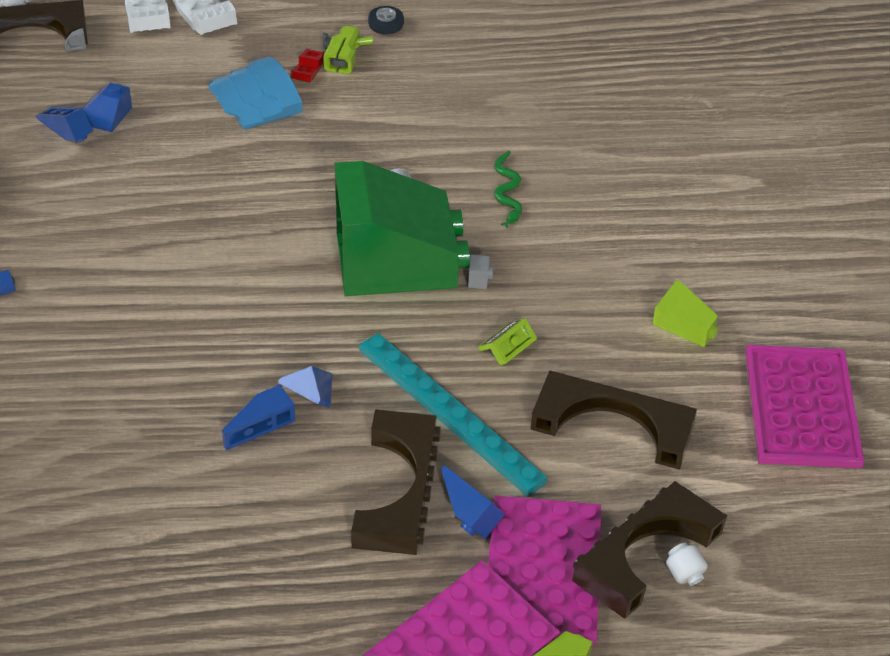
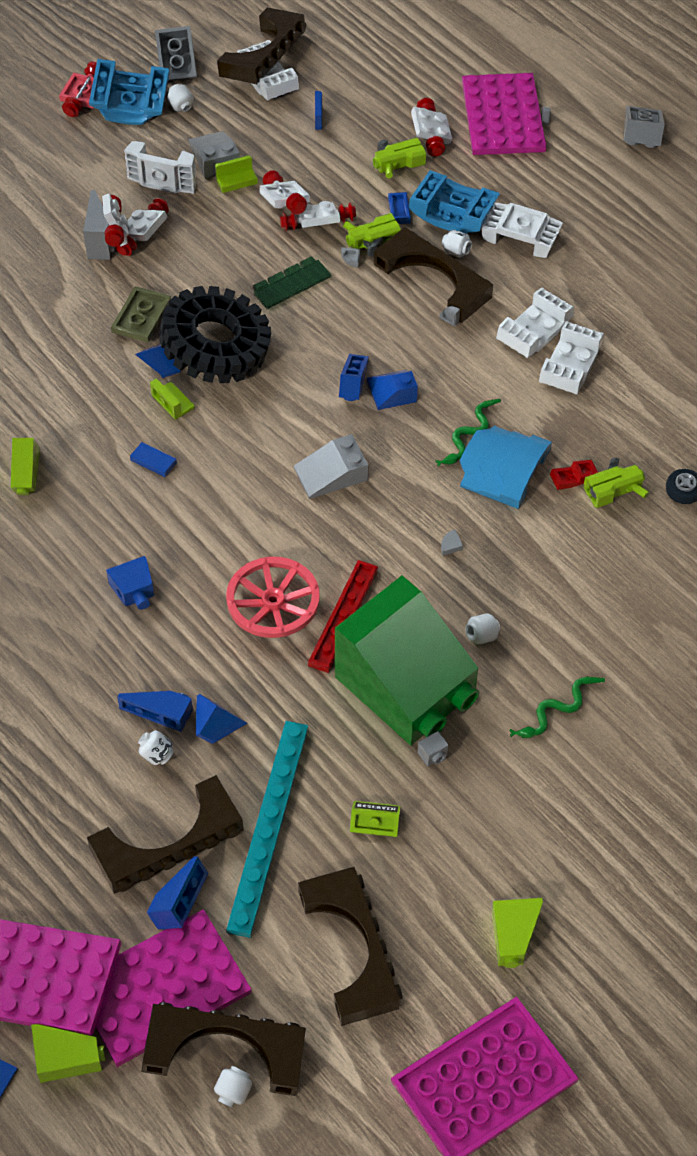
camera: 55 degrees right, 10 degrees up
none -> blue torso [106,556,154,610]
none -> white head [138,730,174,765]
none -> coral wheel [226,557,320,638]
none -> light grey slope [294,434,368,499]
none -> red tile [308,560,378,673]
none -> green animal [435,399,501,466]
none -> light grey tile [441,529,463,556]

